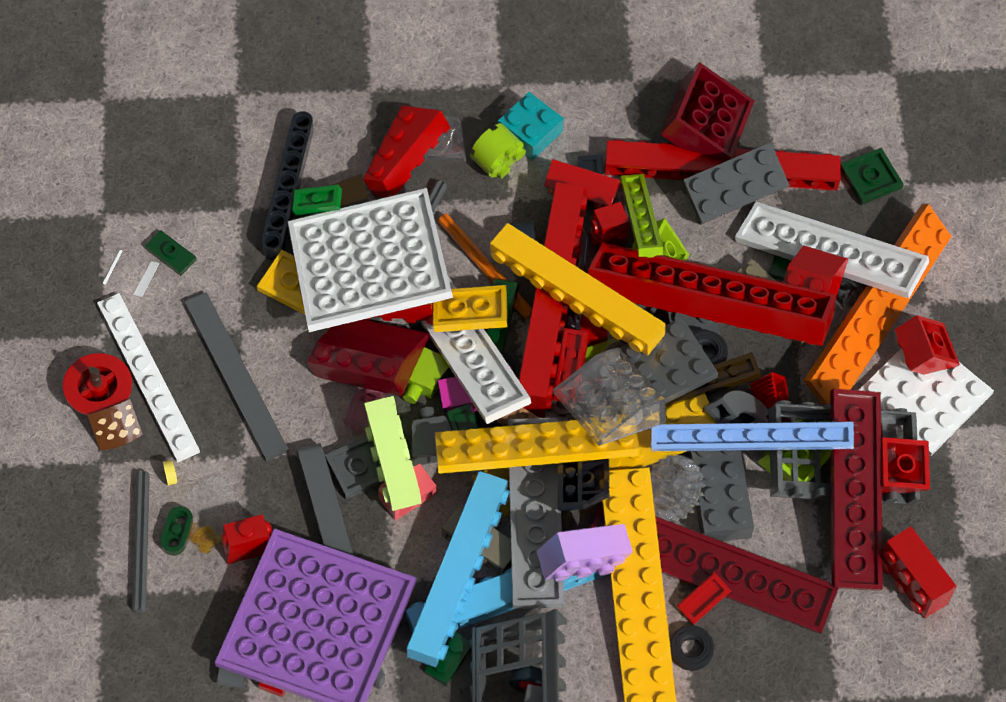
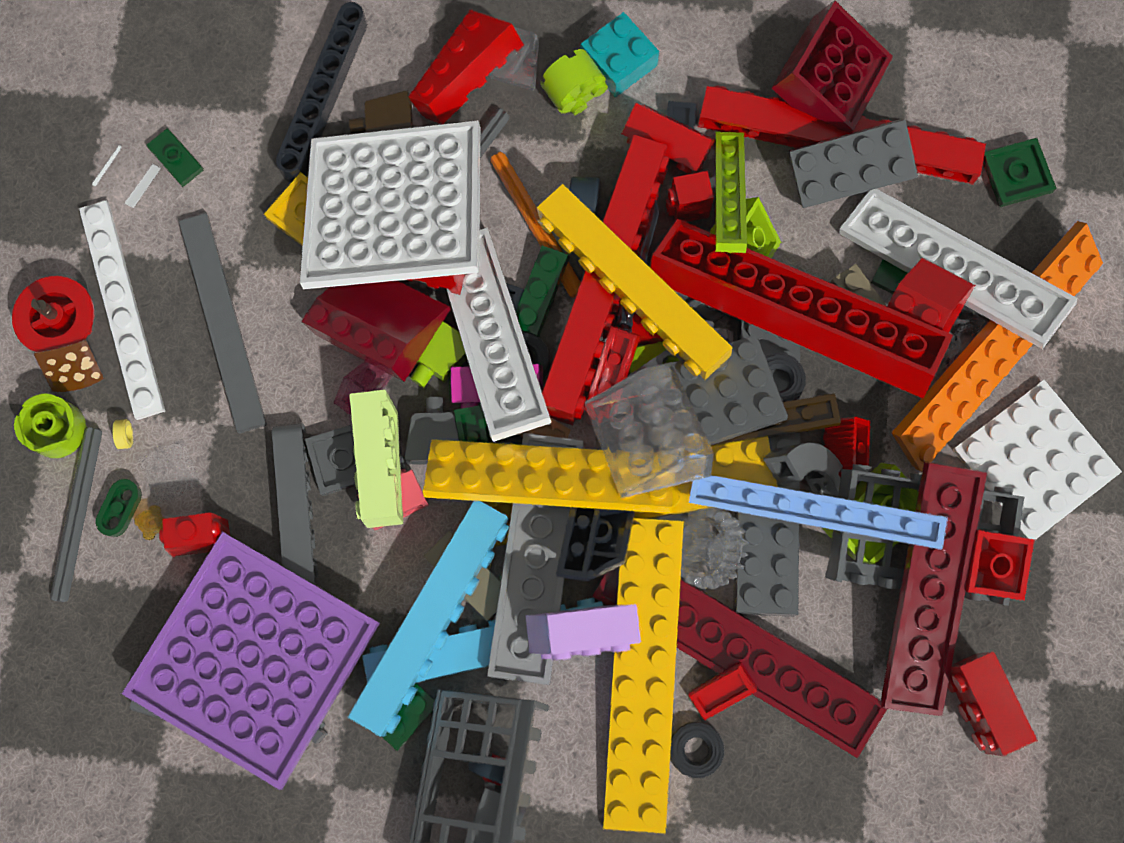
camera: 15 degrees right, 15 degrees up
green plate [292,185,342,215] -> none
yellow plate [433,285,507,332] -> none
red slope [895,315,960,375] -> none
none -> lime brick [14,394,86,458]

